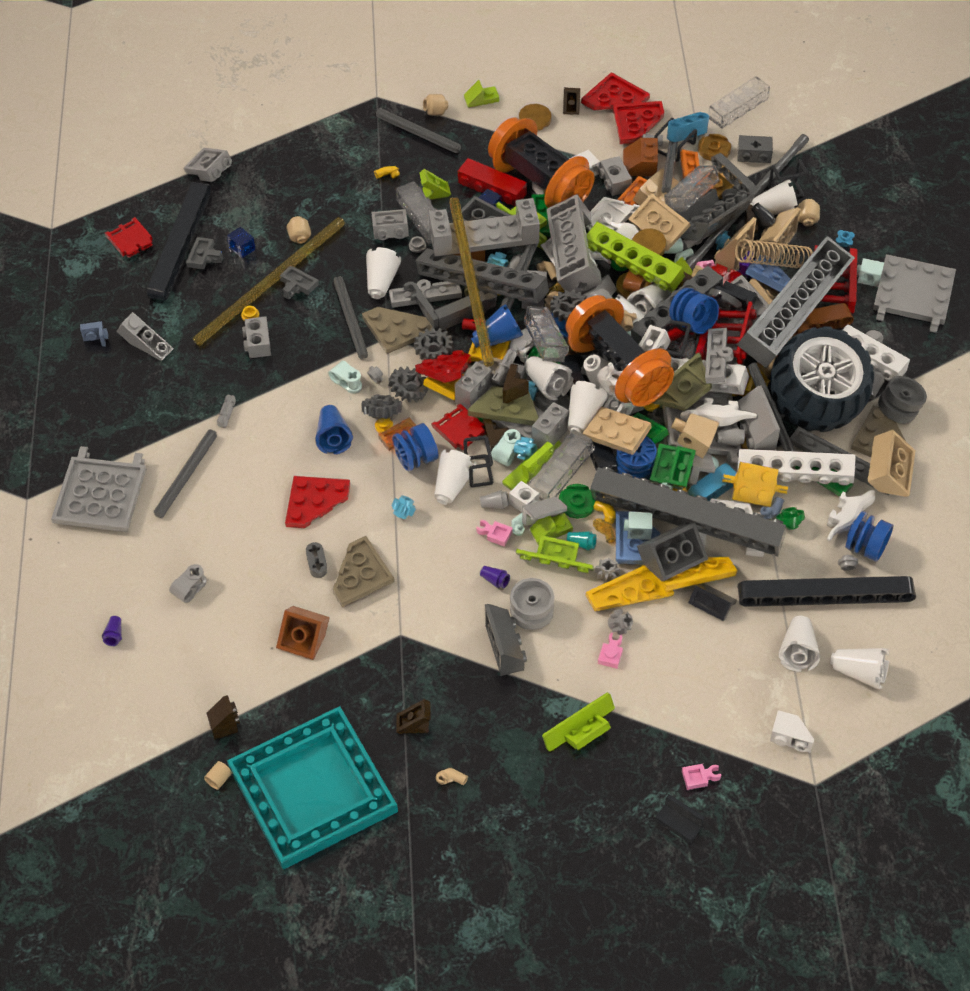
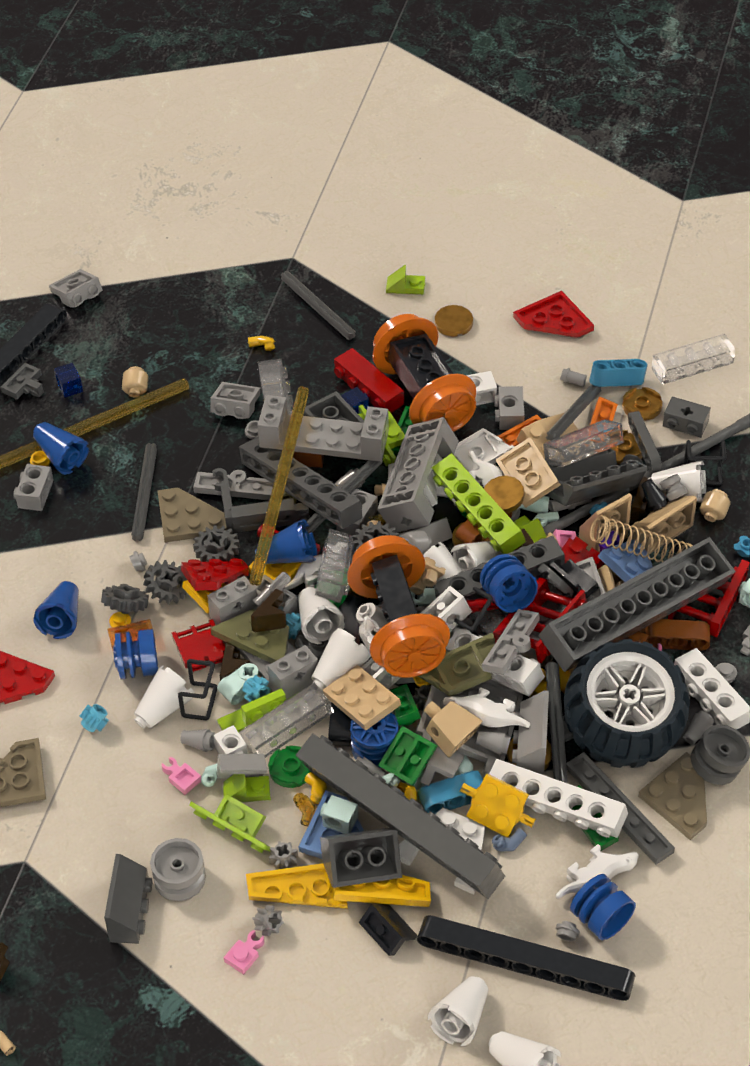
camera: 20 degrees right, 5 degrees down
dark grey hinge [280,265,319,299] -> none
light aqua piece [328,360,362,393] -> none
white cone [366,247,401,299] -> none
lime slope [420,169,451,200] -> none
tan head [423,94,448,116] -> none
dark purple cone [480,566,510,589] -> none
medium azure gear [487,252,509,267] -> none
lime bracket [542,692,615,751] -> none
dark brown slope [563,87,581,115] -> none
teal cone [567,531,597,551] -> none
red plate [613,101,664,144] -> none
dark orange slope [623,138,658,177] -> none
black piece [654,118,697,162] -> none
green plate [776,507,805,530] -> none
tan slope [868,430,916,497] -> none
none -> blue cone [33,422,89,475]
none -> light grey wheel [659,473,688,502]

